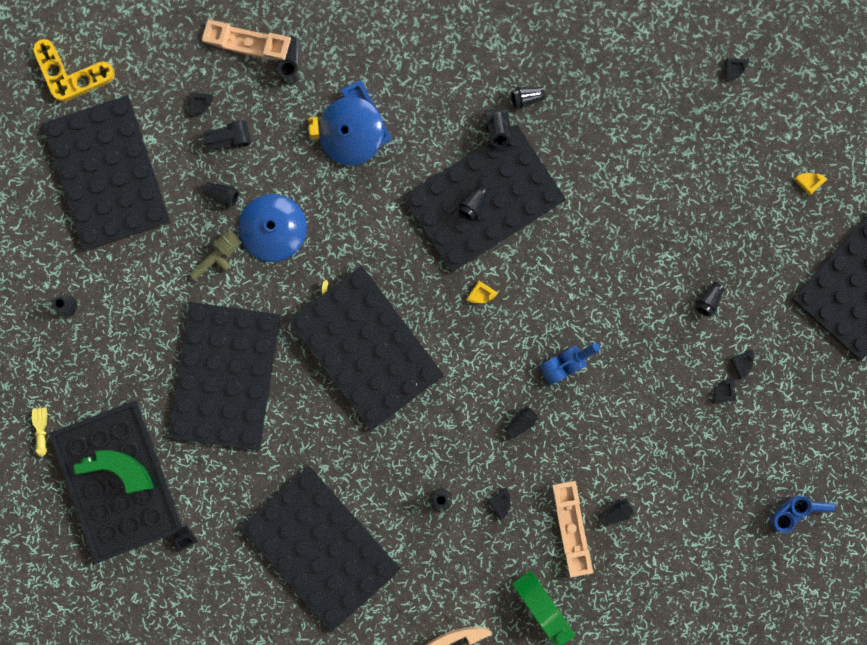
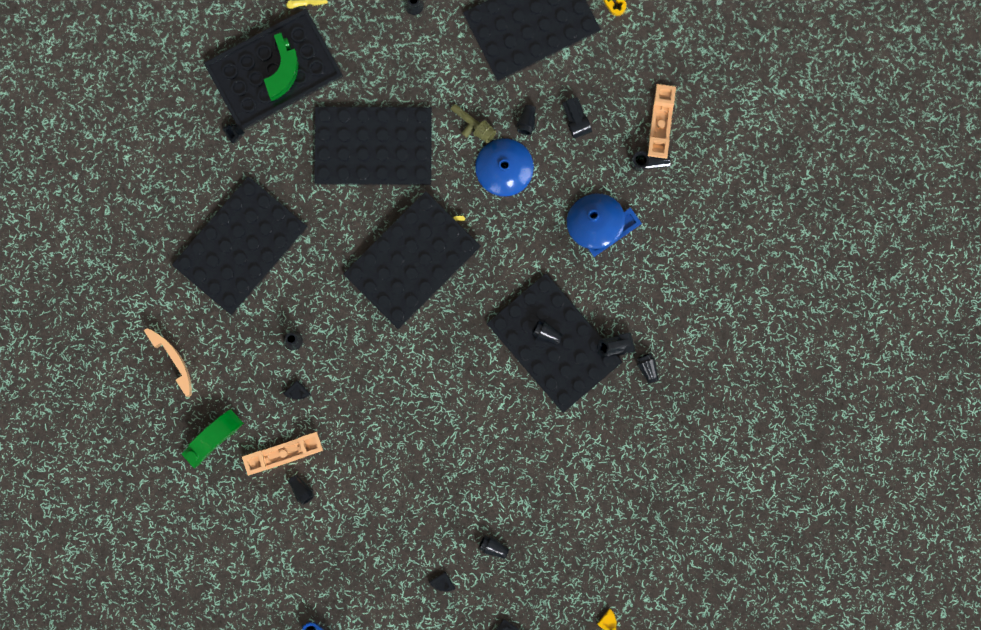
camera: 80 degrees right, 0 degrees up
black tile [189,93,213,117] -> none
yellow tile [309,117,320,140] -> none
yellow tile [466,281,498,304] -> none
black cone [505,405,539,439] -> none
blue beam [538,343,600,386] -> none
black tile [712,378,736,403] -> none
black tile [725,58,749,82] -> none

